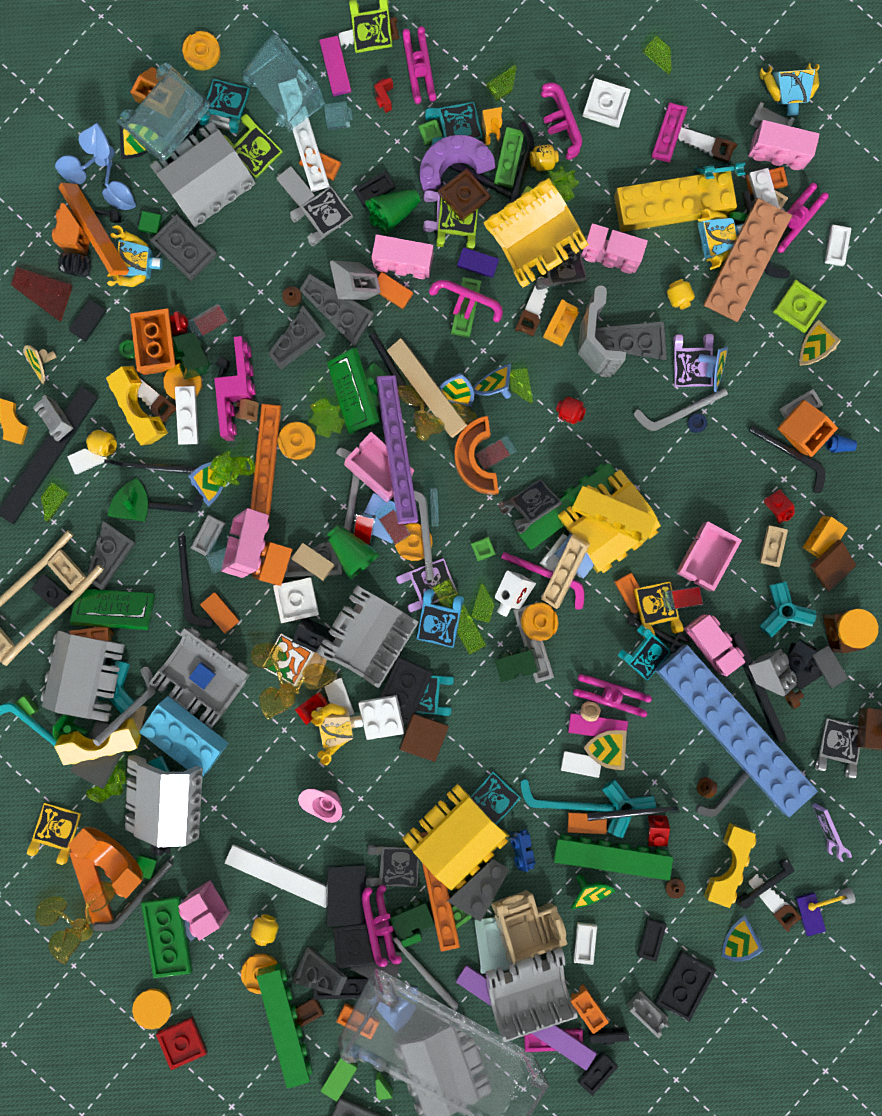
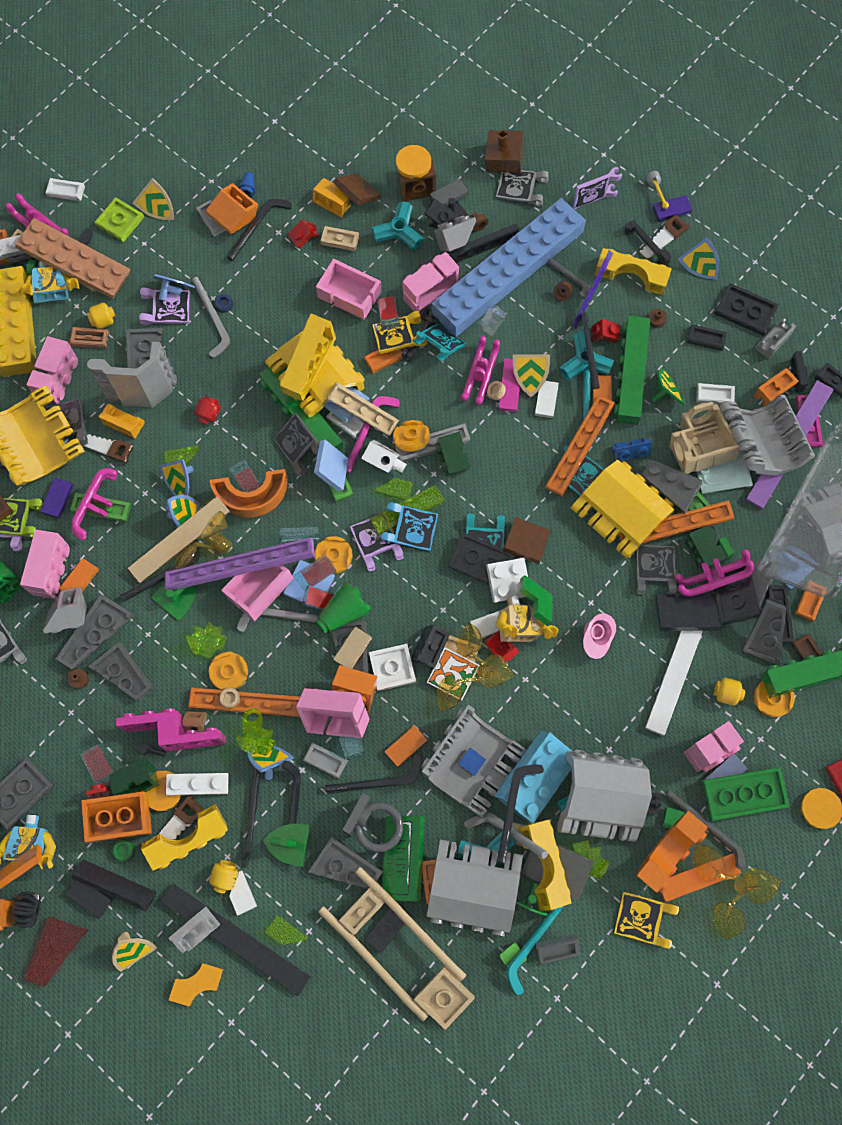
camera: 90 degrees left, 15 degrees down
light grey hinge [316,585,419,688] -> none
green tile [327,348,380,434] -> none
light grey piece [393,937,458,1010] -> none
light grey piece [414,491,434,580] -> none
none -> nougat tile [70,327,110,349]
none -> black tile [72,859,157,912]
none -> tan tile [219,688,240,709]
none -> light blue tile [314,440,349,491]
none -> dark grey tile [343,793,403,852]
none -> clear piece [479,304,507,337]
none -> black piece [497,764,544,863]
none -> green tile [519,575,553,625]
none -> dark grey tile [535,934,581,965]
none -> orange tile [545,395,615,497]
none -> dark purple piece [572,250,613,328]

